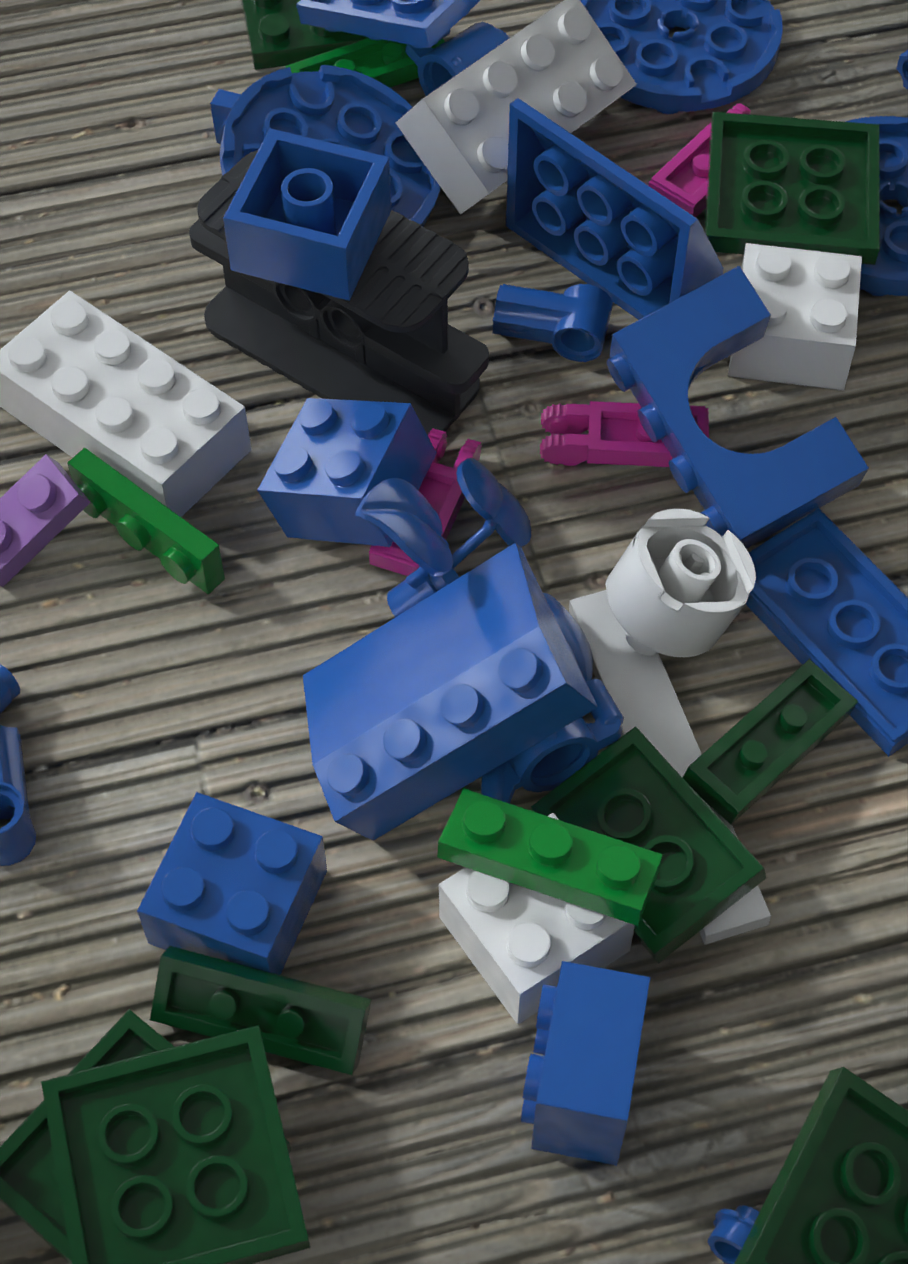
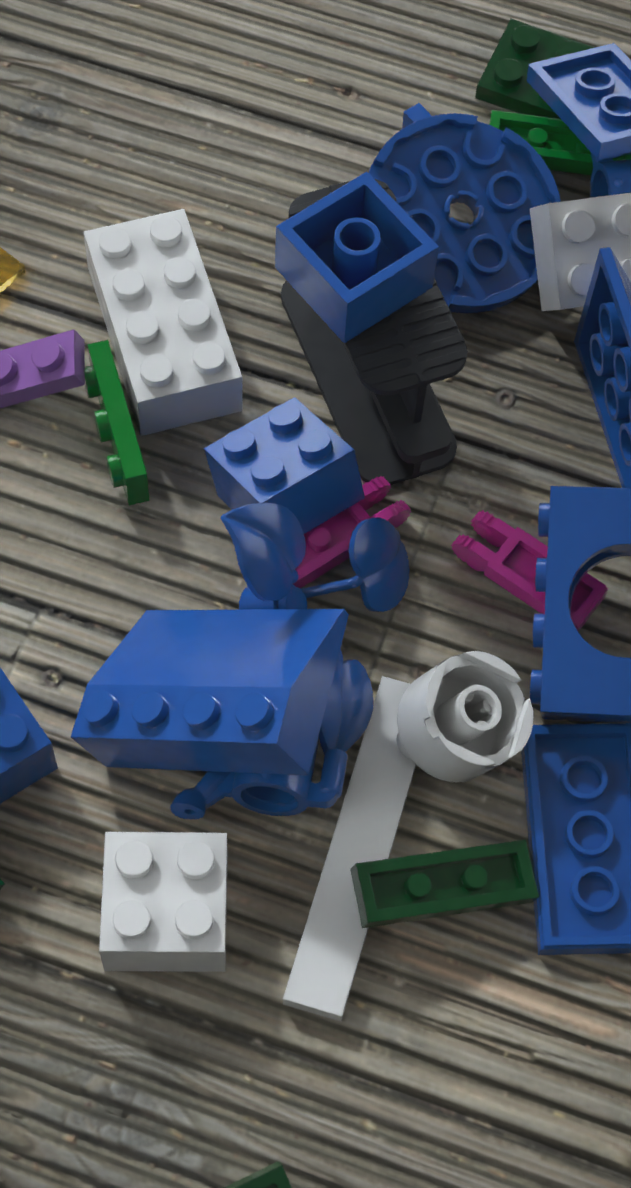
camera: 30 degrees right, 5 degrees up
green plate [437,788,663,926] -> none
blue piece [493,284,613,362] -> none
blue brick [520,961,650,1166] -> none
dark green plate [531,726,767,964] -> none

